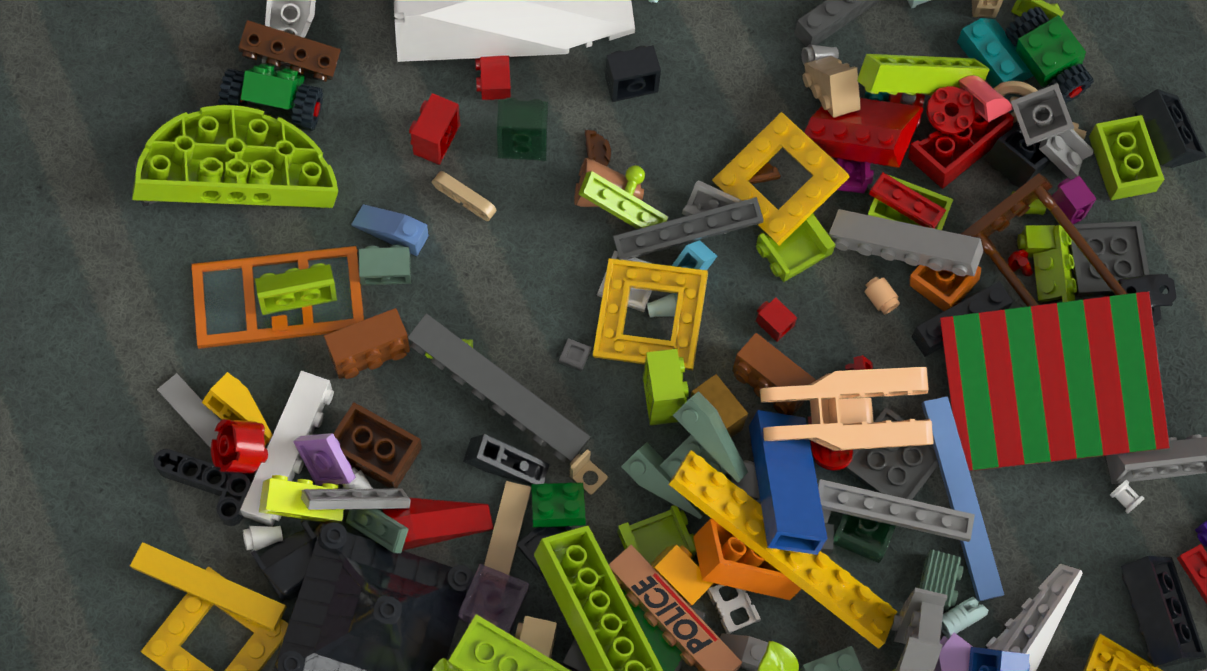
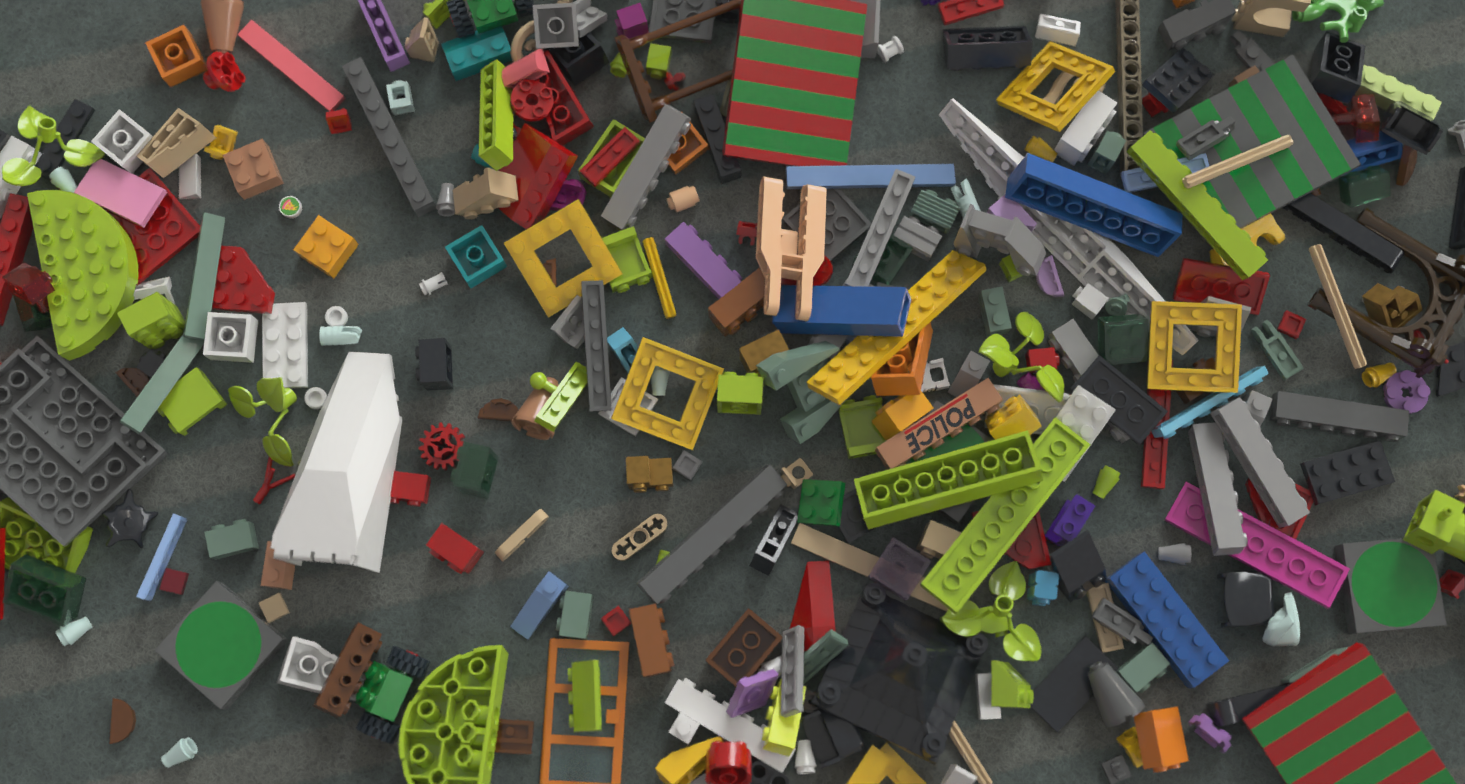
camera: 75 degrees left, 10 degrees up
red brick [756,297,797,342] -> none
lime bracket [1033,225,1077,303] -> none
none -> red gear [418,422,467,471]
none -> white pin [419,272,448,295]
none -> teal brick [445,225,507,289]
none -> reddish brown plate [495,719,535,754]
none -> red tile [601,605,632,637]
none -> tan beam [612,514,668,561]
none -> pearl gold brick [626,456,673,493]
none -> yellow axle [643,237,676,319]
none -> medium lavender brick [665,222,742,299]
none -> white brick [669,712,700,744]
none -> light grey brick [891,216,942,262]

